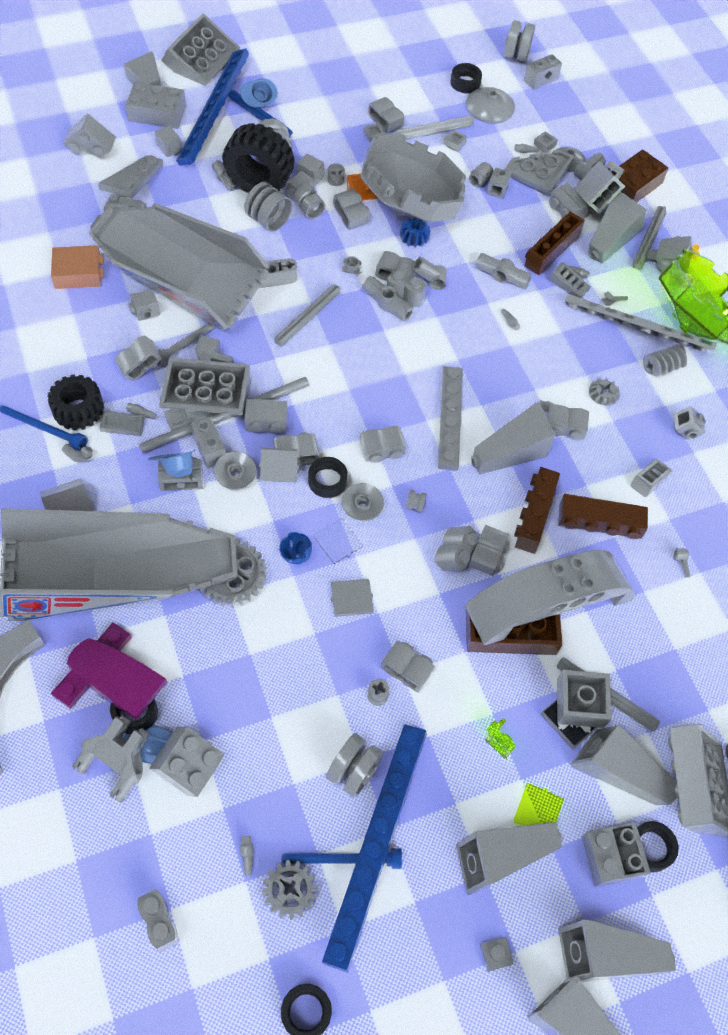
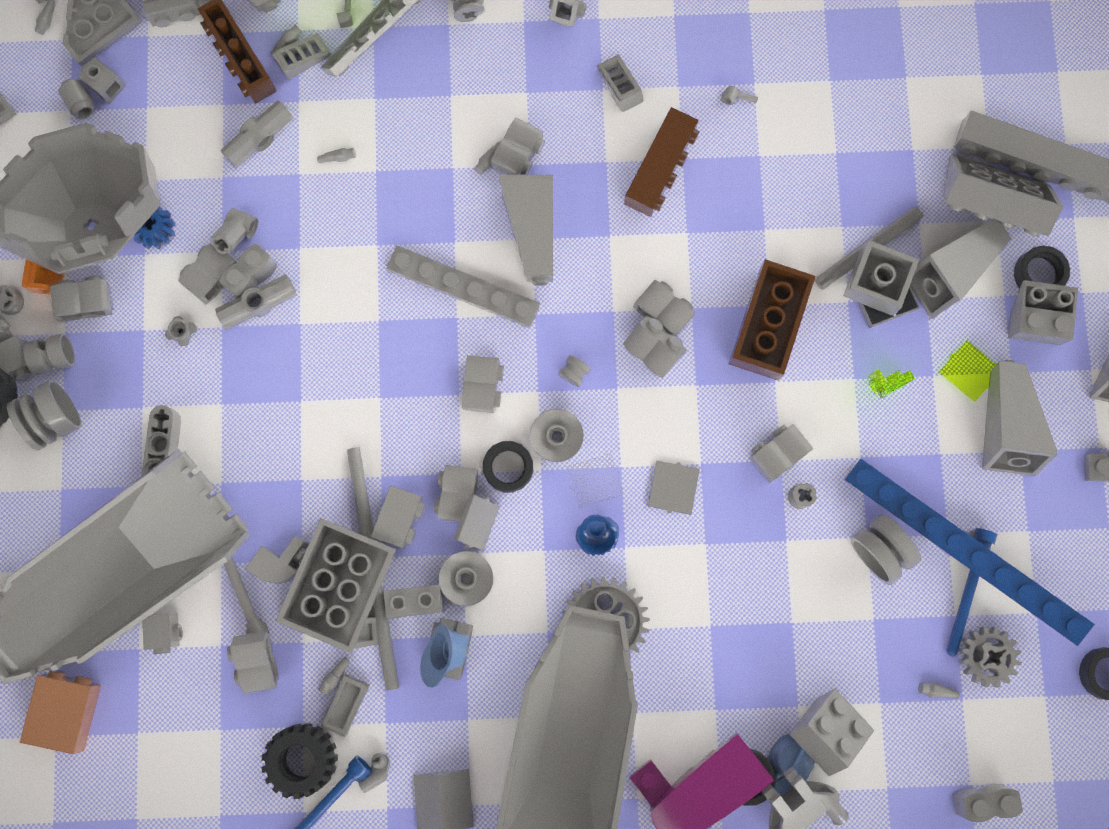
camera: 65 degrees left, 20 degrees up
light grey axle [274,284,341,347] -> none
light grey slope [465,550,635,645] -> none
reddish brown brick [514,466,560,554] -> none
light grey gear [589,378,621,405] -> none

